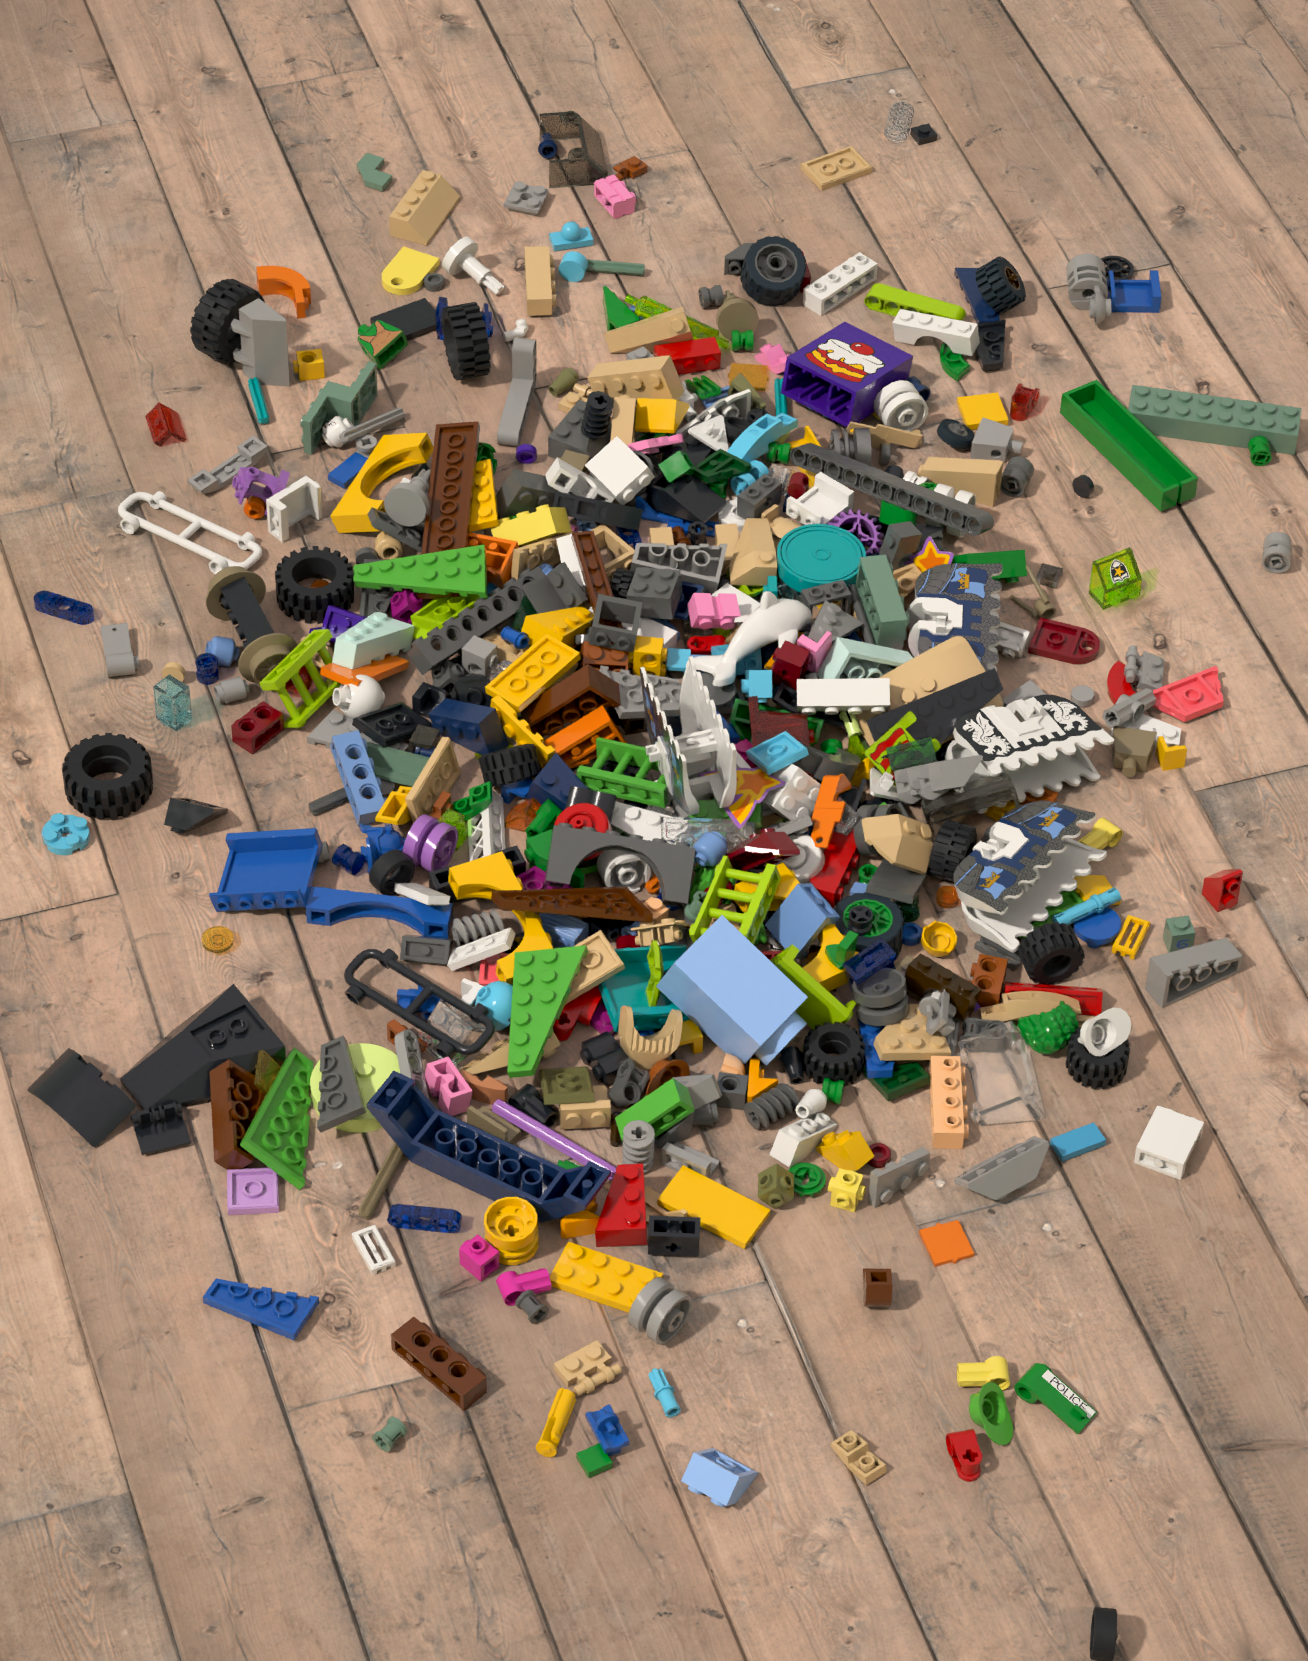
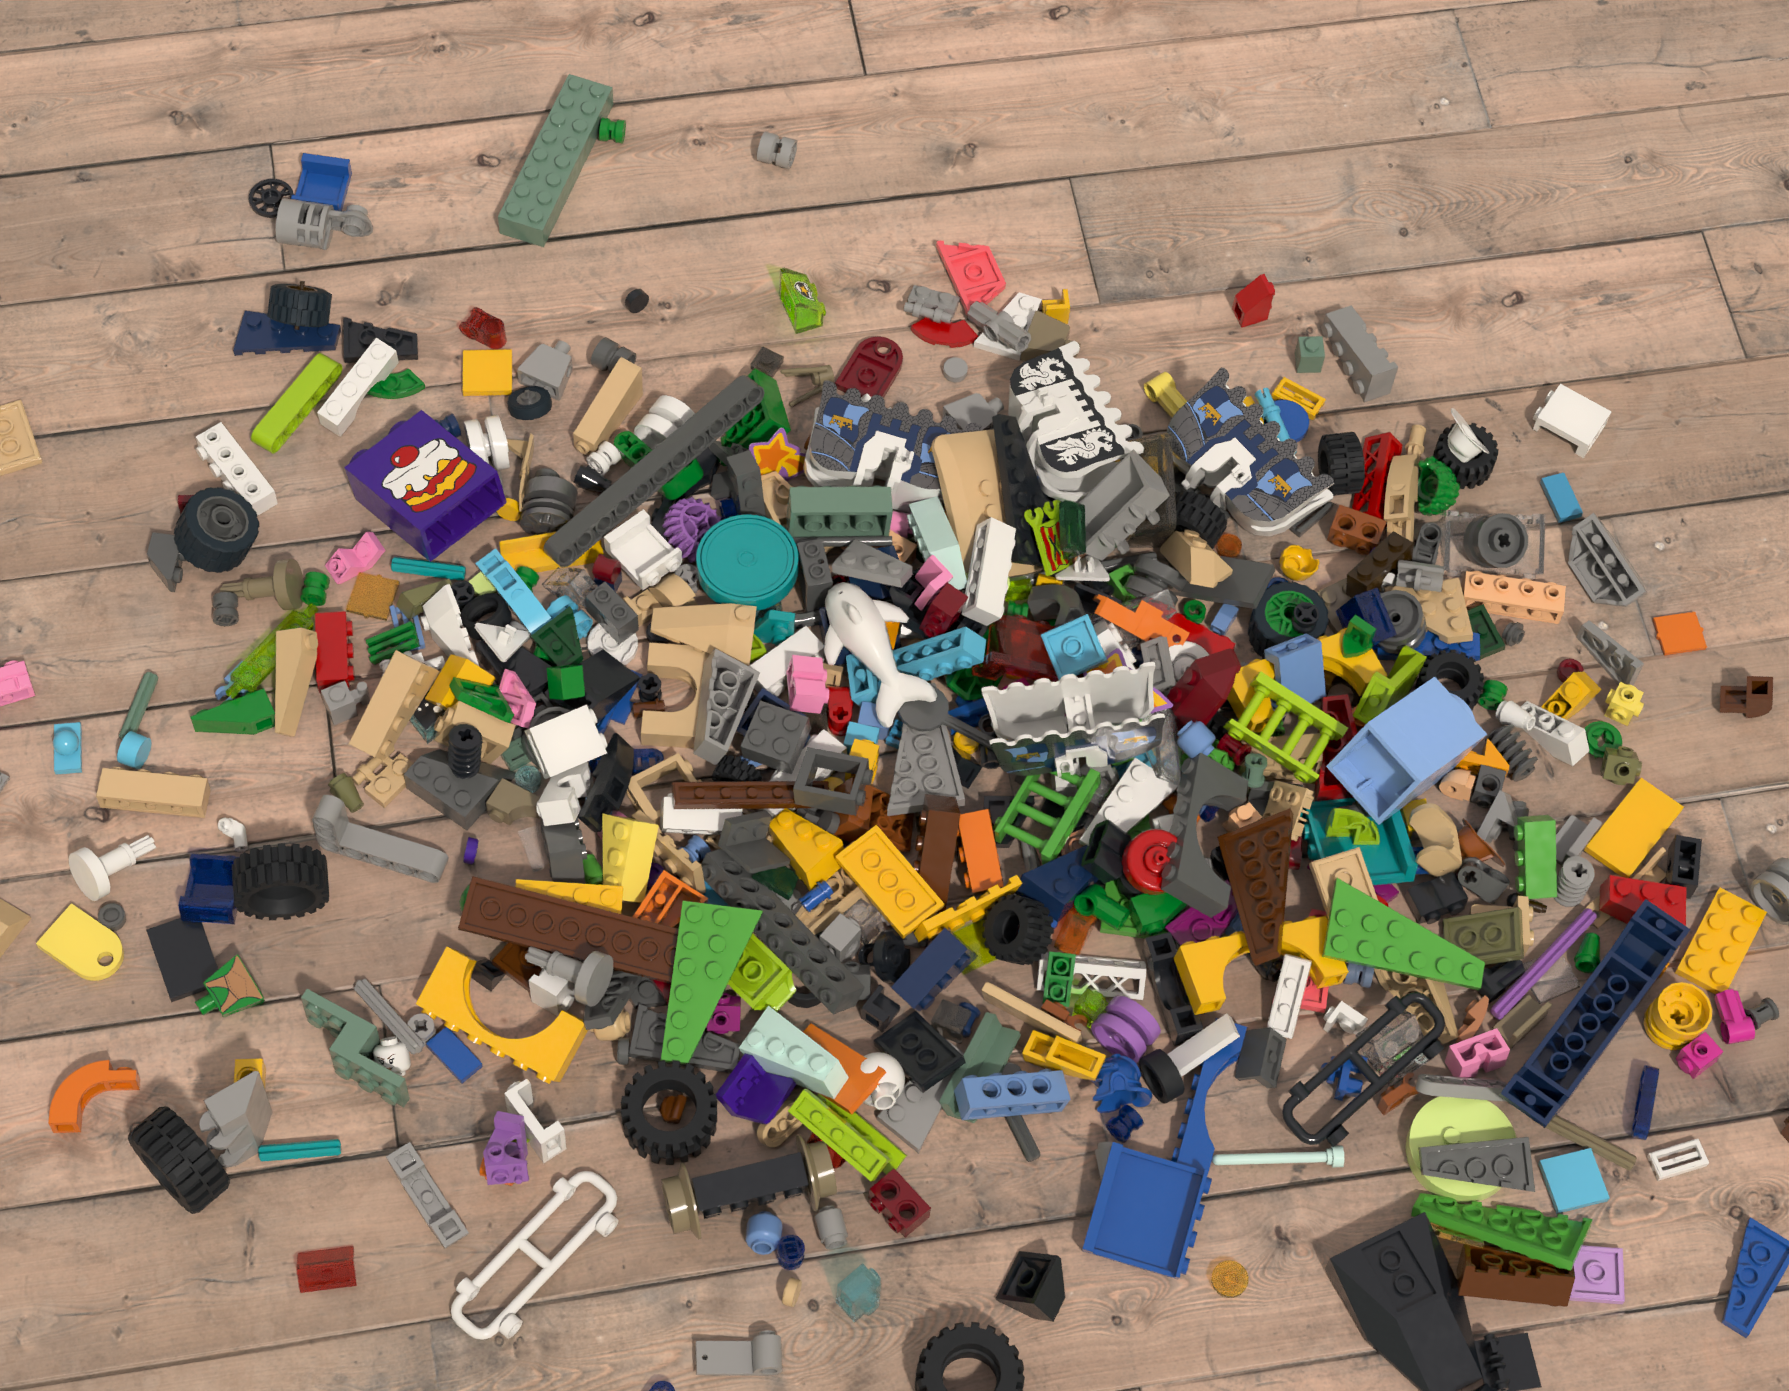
camera: 85 degrees left, 15 degrees up
light grey piece [452,909,504,948] -> none
medium azure cylinder [475,981,513,1031] -> none
green piece [1060,379,1198,512] -> none
none -> green wing [449,677,514,723]
none -> light aqua piece [1212,1145,1344,1168]
none -> dark grey wheel [1463,513,1528,568]
none -> dark grey plate [1502,622,1525,646]
none -> medium azure tile [1538,1148,1610,1214]

